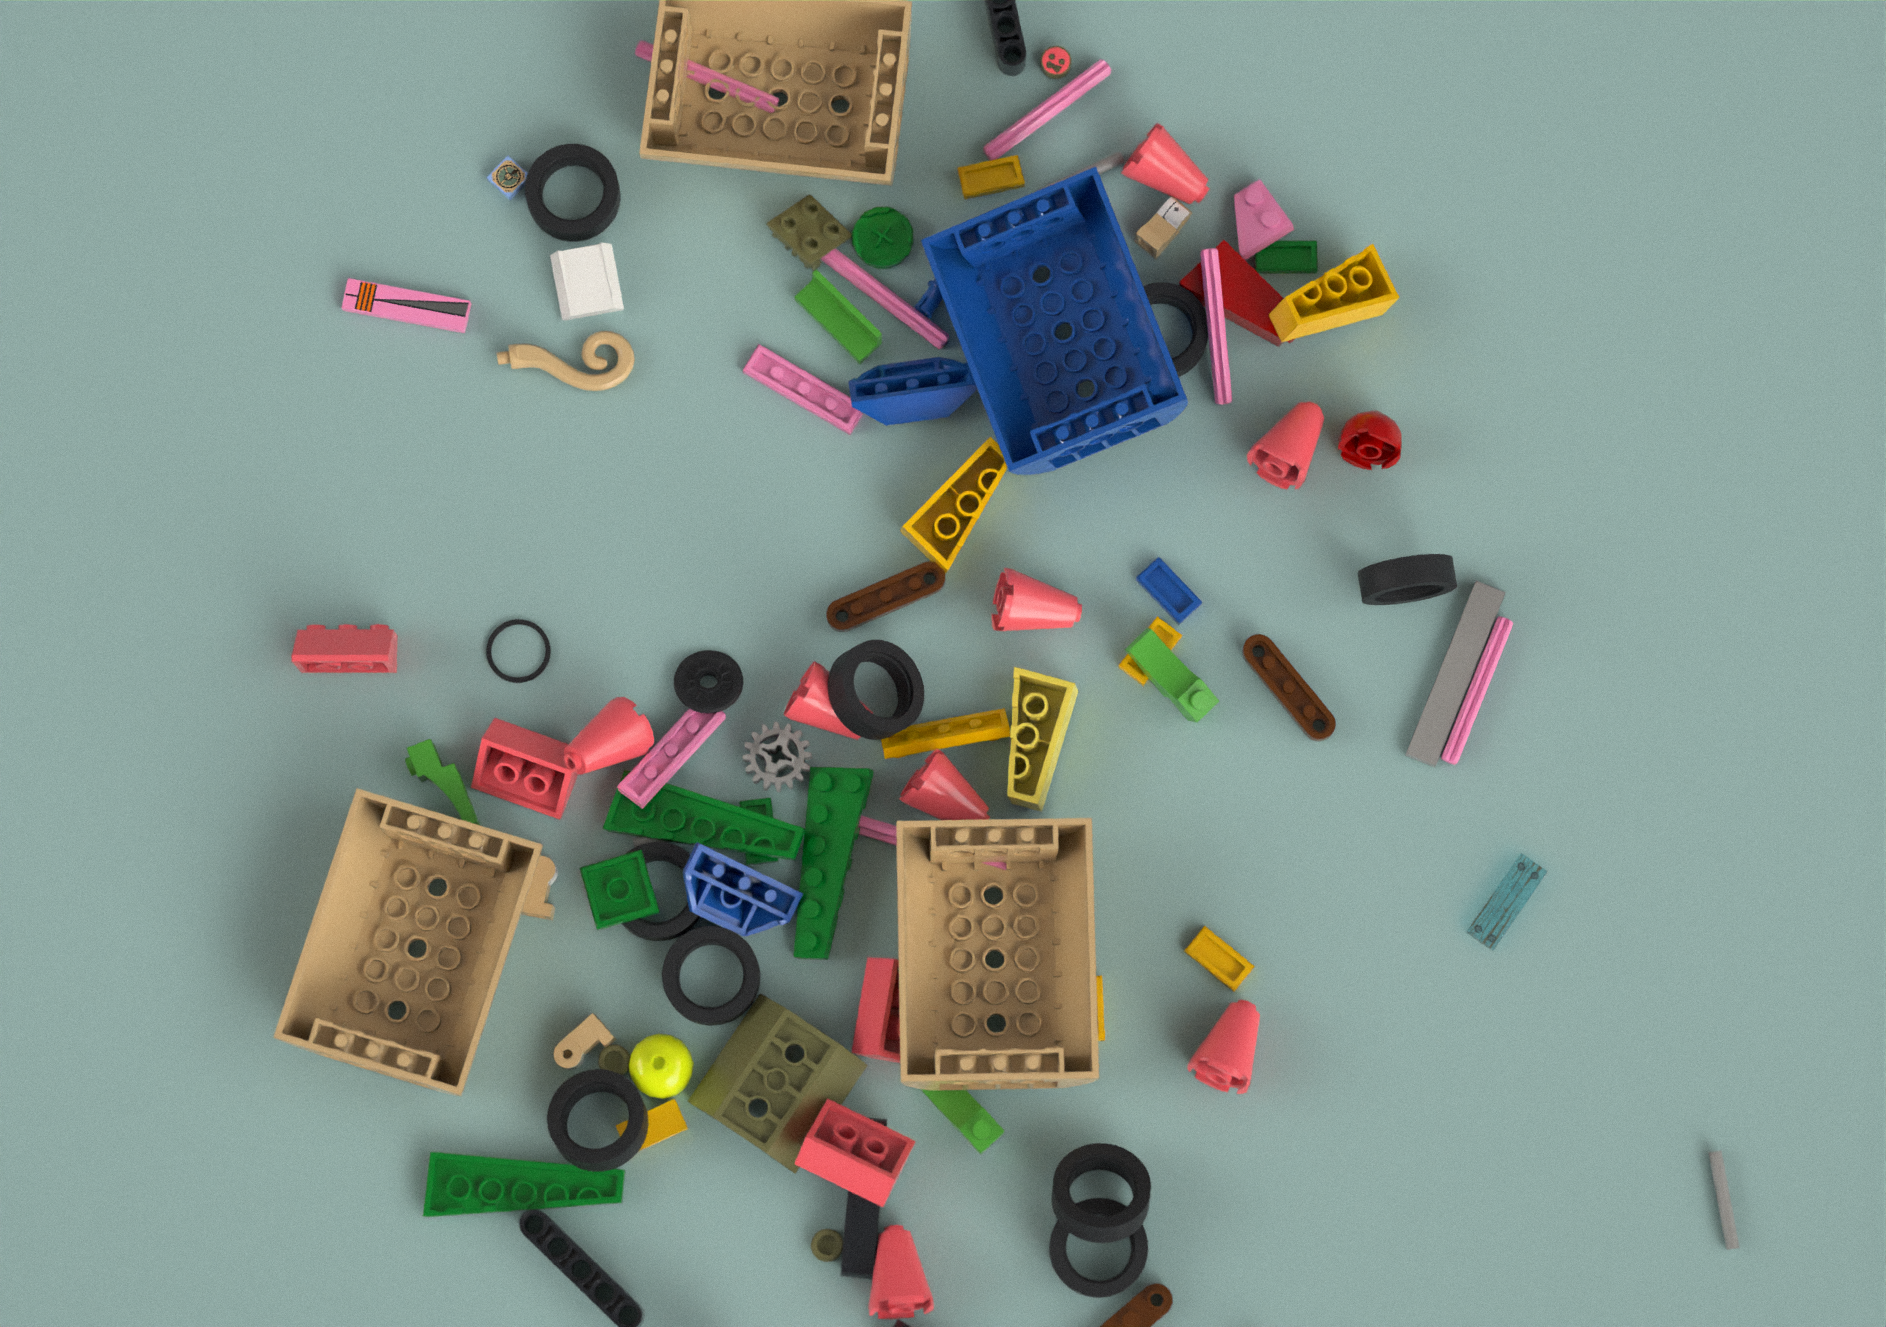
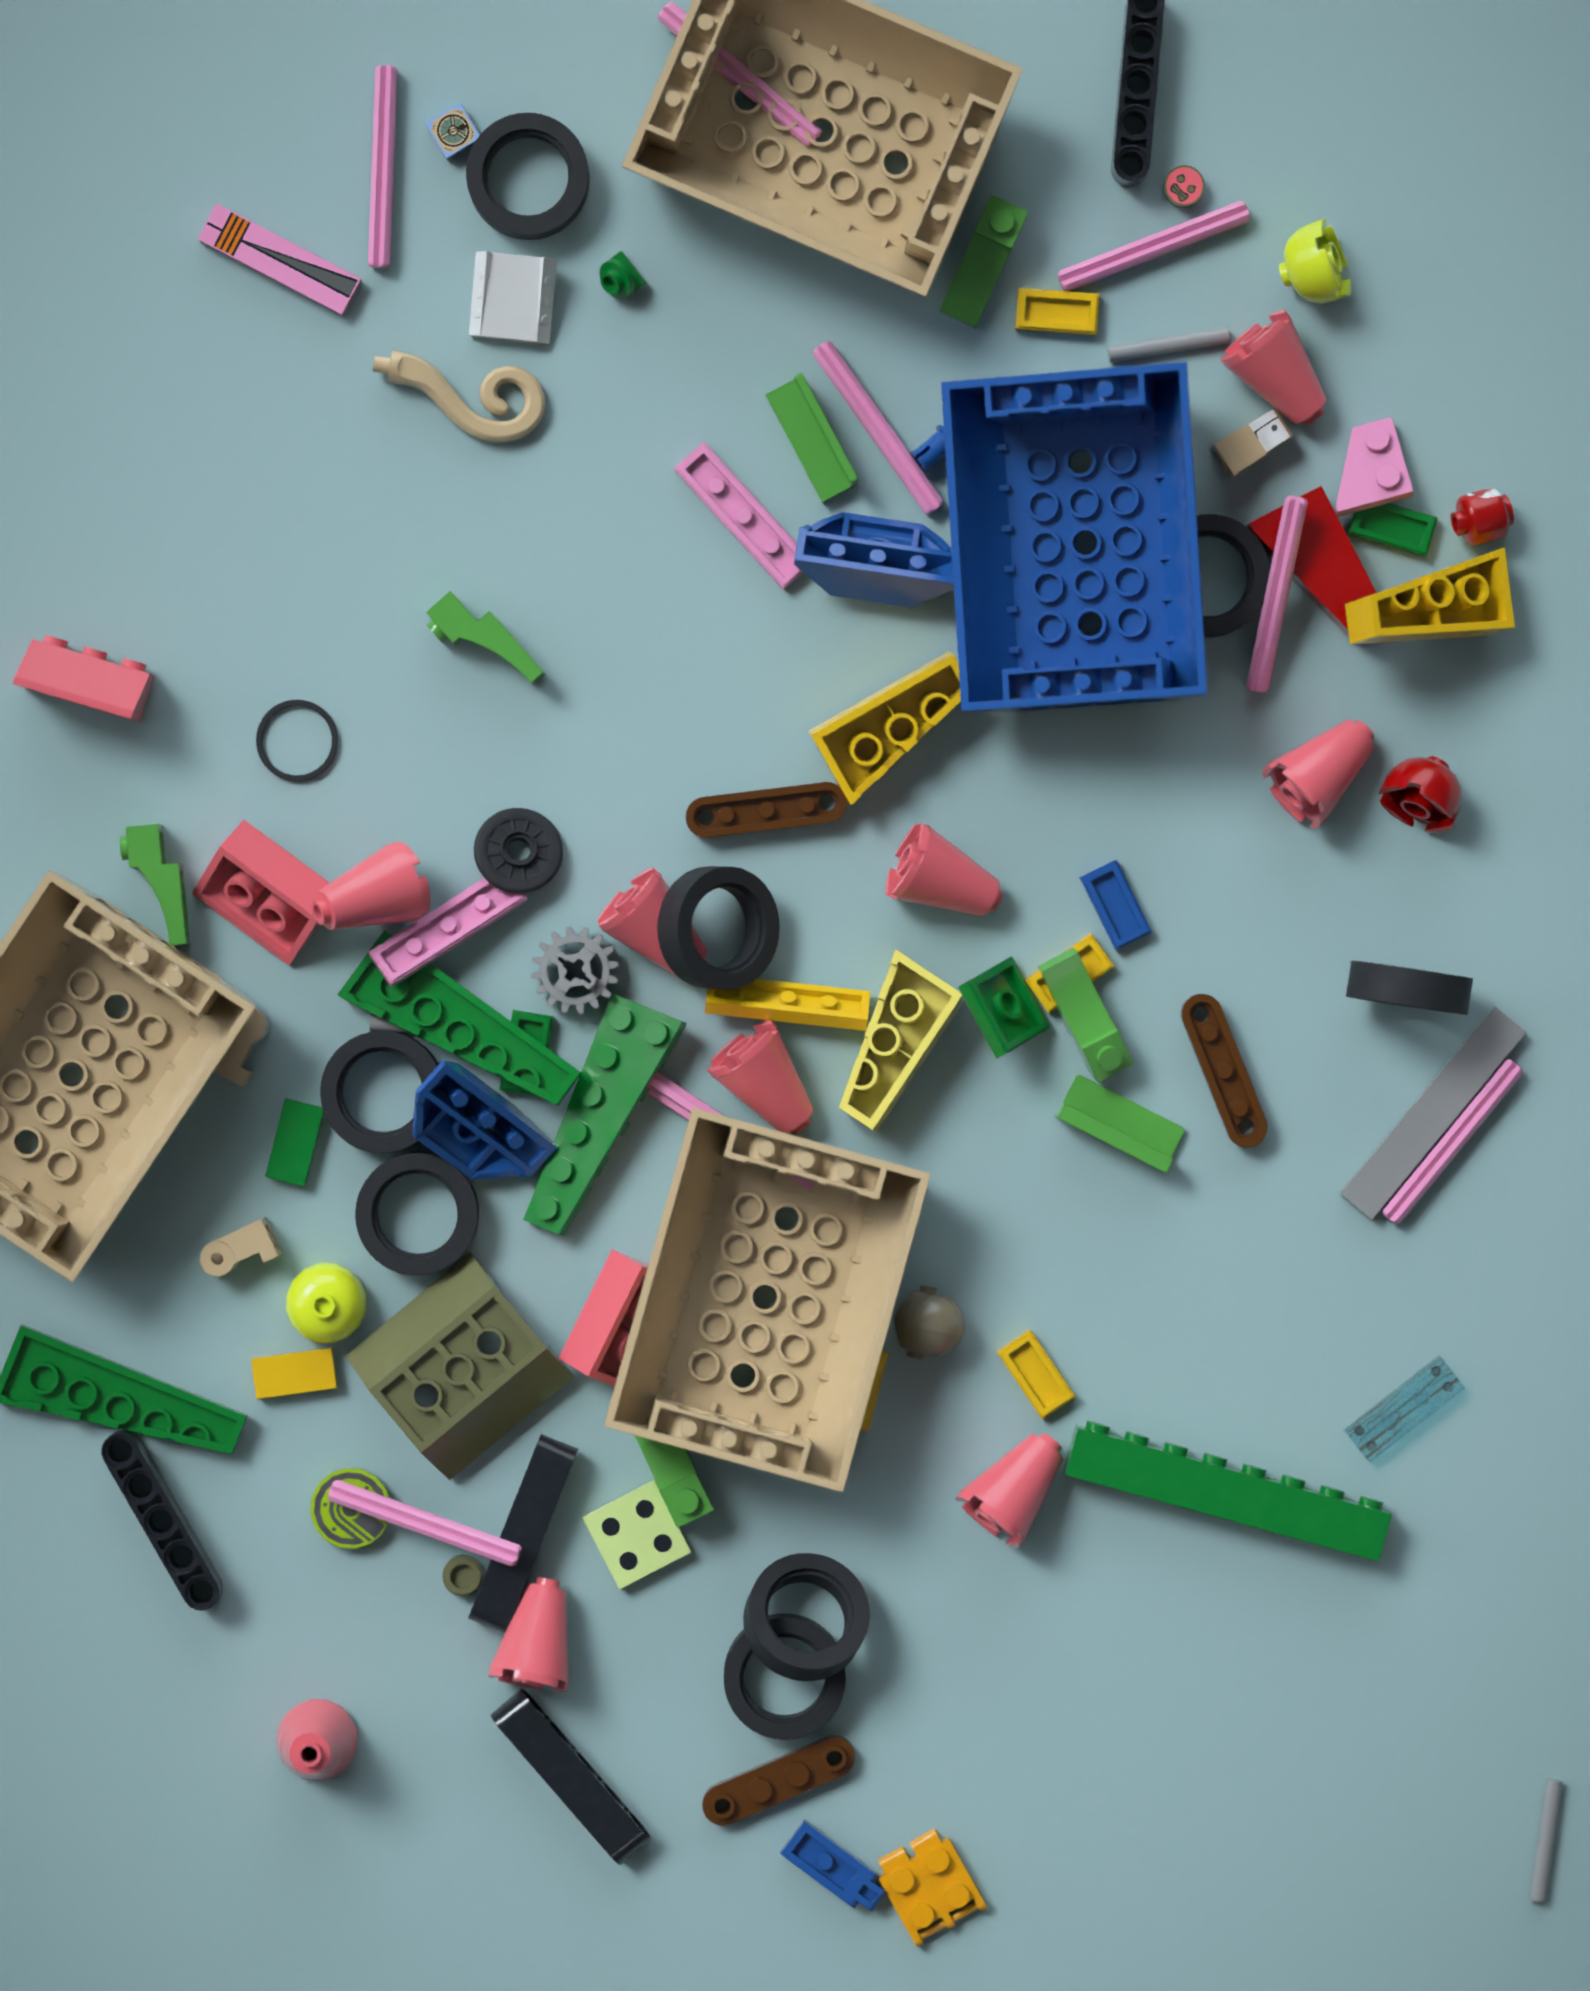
camera: 15 degrees right, 10 degrees up
black tyre [547,1069,649,1172] -> none
green tile [579,849,660,931] -> none
olive tile [598,1045,630,1075] -> none
olive hinge [766,194,852,271] -> none
coral slope [795,1098,916,1207] -> none
green tile [852,207,914,269] -> none
none -> green tile [265,1098,324,1187]
none -> tile [310,1467,390,1549]
none -> bright pink axle [328,1480,521,1566]
none -> bright pink axle [368,65,398,268]
none -> bright green slope [426,591,545,684]
none -> yellowish green tile [582,1479,692,1590]
none -> green plate [599,251,647,299]
none -> dark tan cap [894,1285,966,1360]
none -> bright green slope [939,195,1029,329]
none -> green tile [958,956,1050,1059]
none -> bright green panel [1055,1075,1184,1173]
none -> green brick [1063,1420,1392,1561]
none -> neon yellow cylinder [1279,218,1351,304]
none -> red head [1450,488,1514,546]

